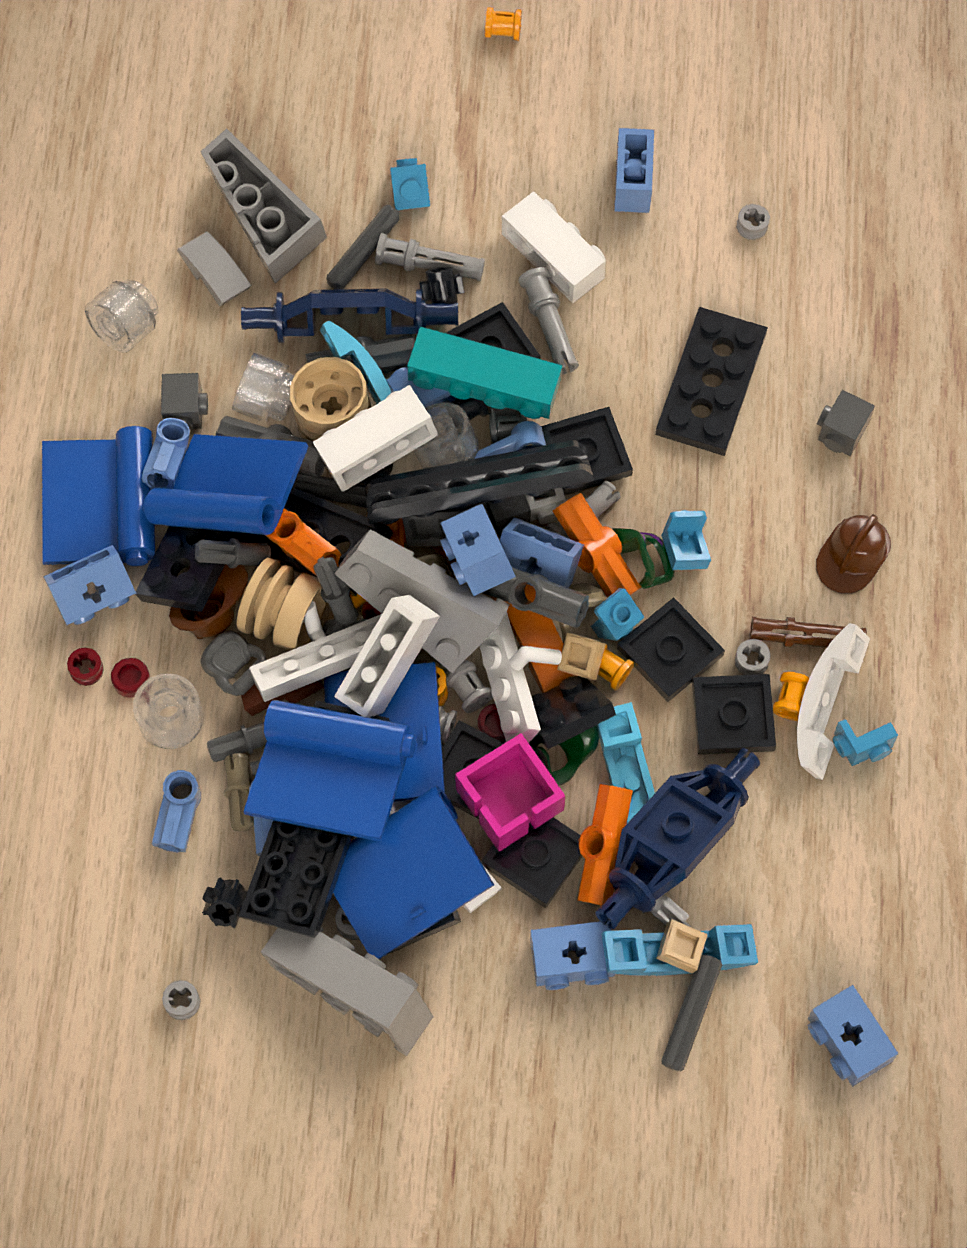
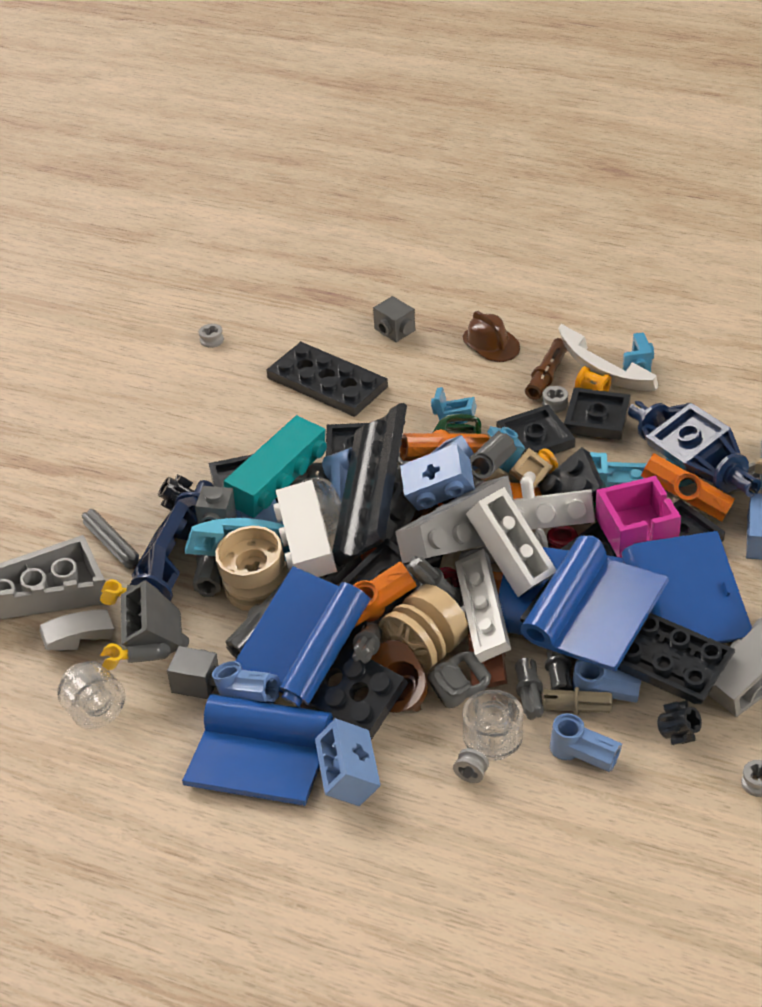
camera: 70 degrees left, 25 degrees down
dark red bush [67,647,104,686] -> none
dark red tile [111,658,150,698] -> none
clear piece [232,352,295,424] -> none
light grey pin [375,233,485,281] -> none
dark azure bracket [390,158,430,210] -> none
white brick [502,191,606,303] -> none
light grey pin [518,267,579,374] -> none
medium blue brick [614,128,654,213] -> none
none -> dark grey torso [100,579,189,670]
none -> dark grey brick [195,486,237,524]
none -> light grey bush [453,748,489,783]

